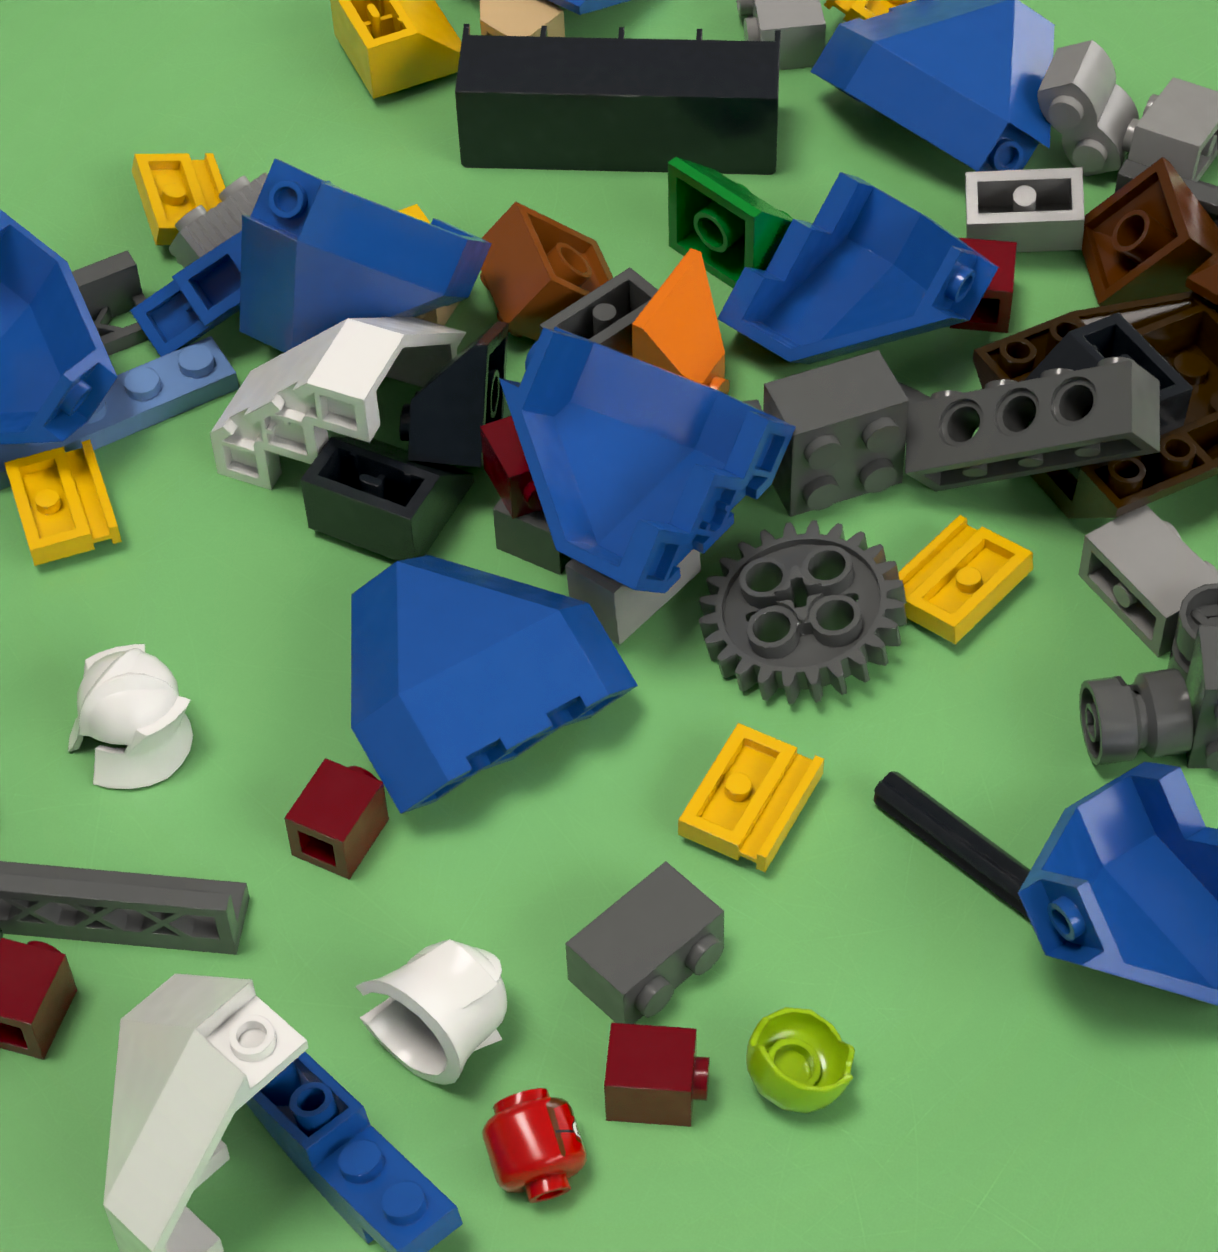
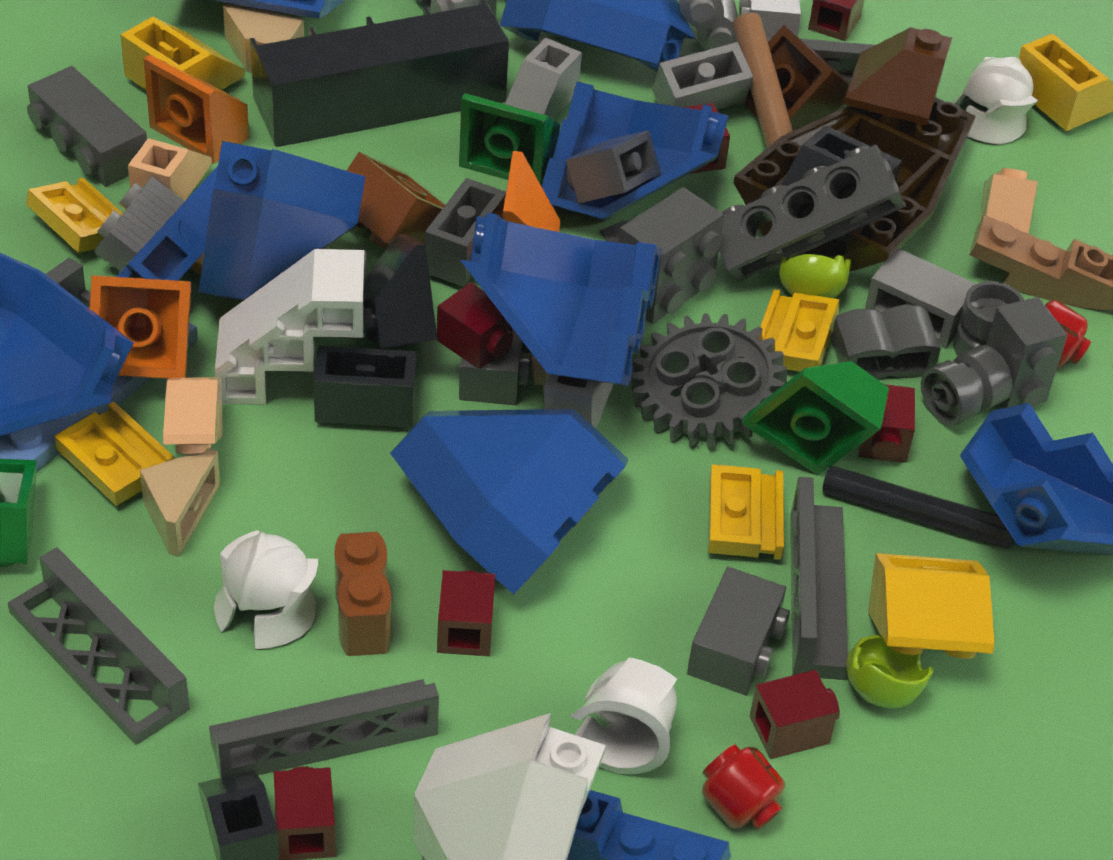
camera: 30 degrees left, 5 degrees down
none -> dark grey brick [27,66,147,187]
none -> orange slope [90,275,191,379]
none -> light nougat slope [128,138,212,201]
none -> tan slope [140,448,220,557]
none -> orange slope [143,54,249,164]
none -> light nougat slope [163,377,223,454]
none -> dark orange brick [334,532,391,656]
none -> light grey slope [505,38,582,119]
none -> dark grey brick [566,130,661,203]
none -> medium nougat piece [733,13,793,148]
none -> green slope [741,361,889,476]
none -> lime hair [779,254,851,298]
none -> dark grey fence [790,477,848,680]
none -> dark grey brick [831,305,941,380]
none -> dark red brick [858,384,915,463]
none -> yellow slope [868,553,995,659]

